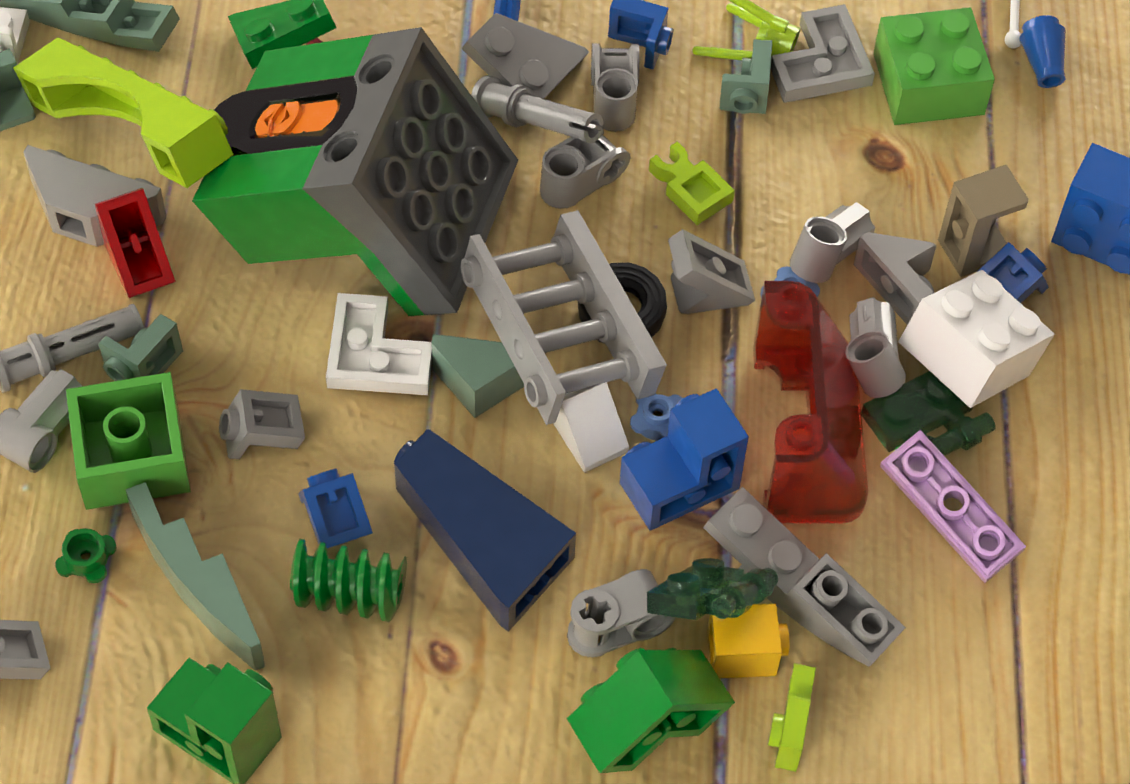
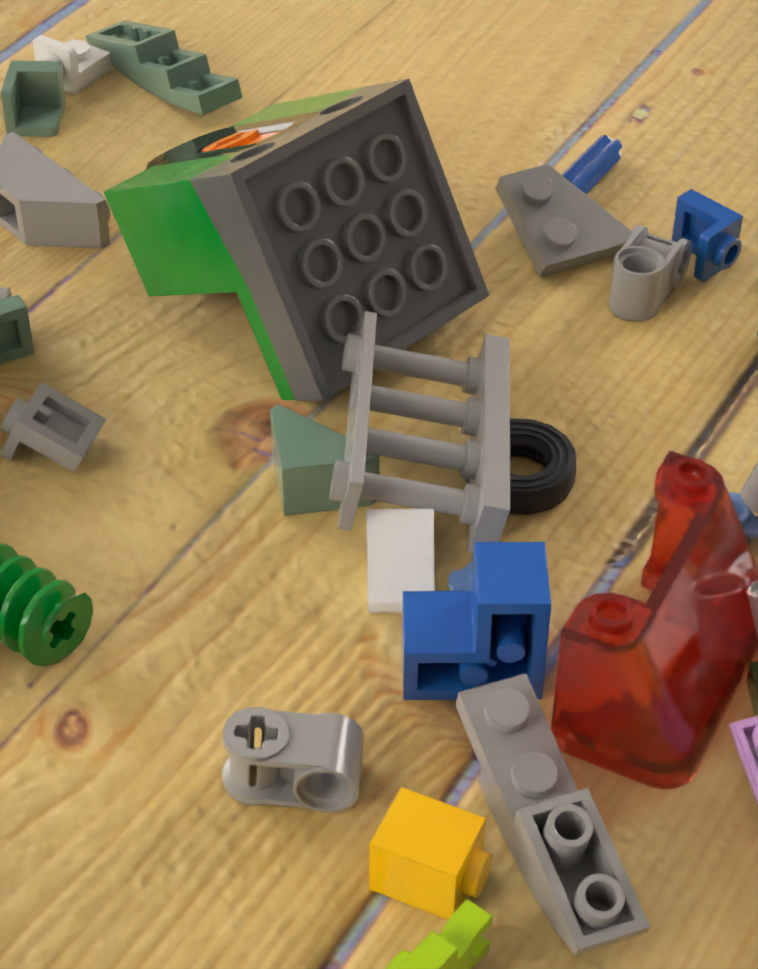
camera: 30 degrees right, 15 degrees down
lime arch [13,37,234,188] -> none
red slope [95,188,176,298] -> none
blue bracket [298,468,373,549] -> none
white plate [326,293,432,395] -> none
dark blue slope [394,429,576,632] -> none
light grey pin [471,75,604,144] -> none
light grey piece [540,123,631,209] -> none
green brick [566,648,735,773] -> none
clear green plate [647,558,778,620] -> none
lime plate [649,141,735,225] -> none
light grey slope [668,229,755,314] -> none

